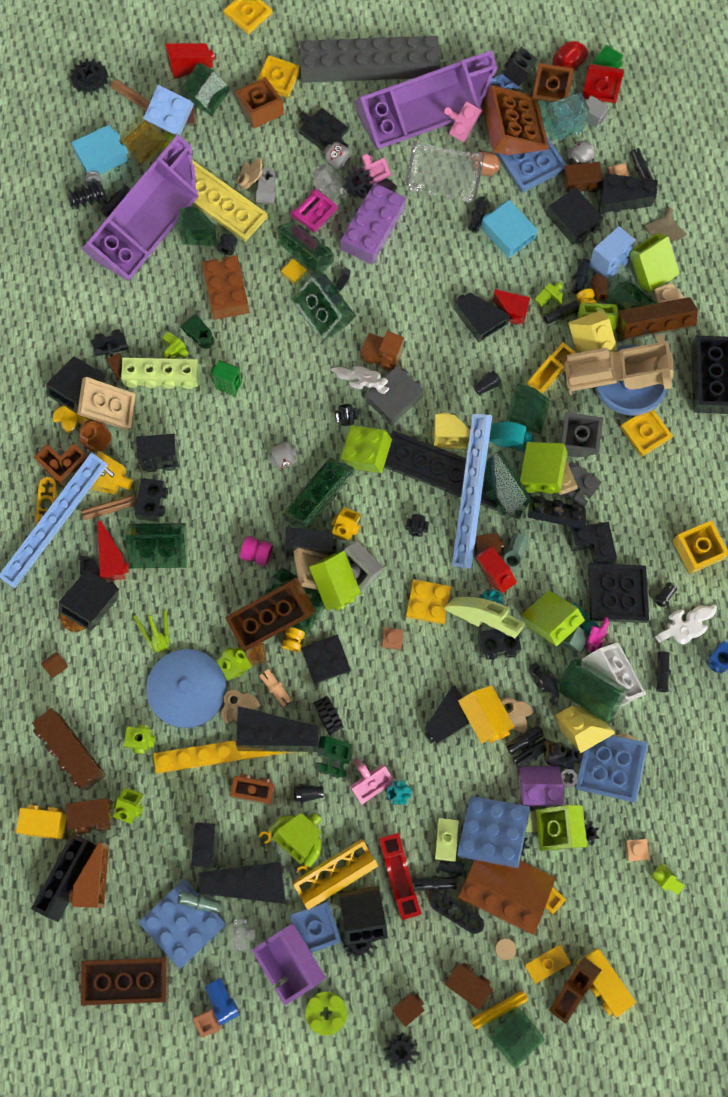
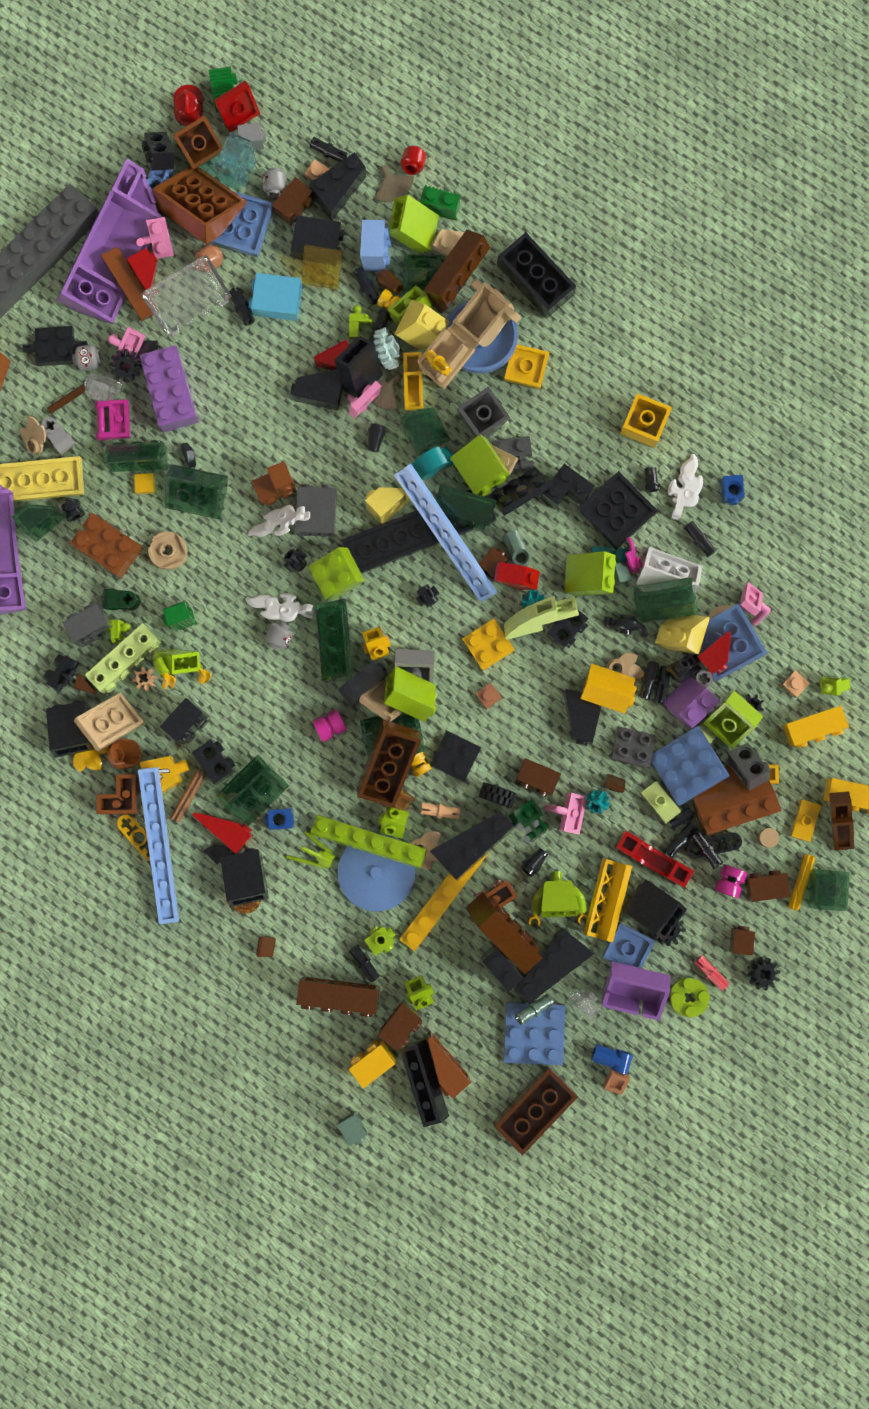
camera: 40 degrees left, 10 degrees up
none -> reddish brown bar [47,377,98,414]
none -> dark grey brick [62,603,112,647]
none -> dark orange tile [101,246,158,322]
none -> red slope [127,248,158,296]
none -> light nougat gear [132,667,158,691]
none -> tan plate [148,531,188,570]
none -> lime torso [152,649,211,690]
none -> white piece [246,593,314,622]
none -> blue brick [265,809,294,830]
none -> clear yellow tile [302,245,342,290]
none -> lime plate [310,815,427,869]
none -> black brick [334,336,383,398]
none -> bright pink plate [347,381,381,419]
none -> black axle [349,944,380,982]
none -> dark tan hand [372,374,401,410]
none -> light aqua gear [373,327,400,370]
none -> red head [400,145,427,175]
none -> green brick [420,185,460,220]
none -> yellow axle [424,350,452,376]
none -> reddish brown brick [465,892,542,974]
none -> reddish brown brick [516,758,561,797]
none -> reddish brown slope [603,774,626,793]
none -> dark grey hinge [611,726,655,769]
none -> black pin [691,830,724,869]
none -> coral axle [694,955,729,991]
none -> red slope [698,631,731,674]
none -> dark pink wheel [714,864,748,899]
none -> dark grey brick [727,742,770,791]
none -> bright pink plate [740,582,771,626]
none -> yellow brick [782,706,849,749]

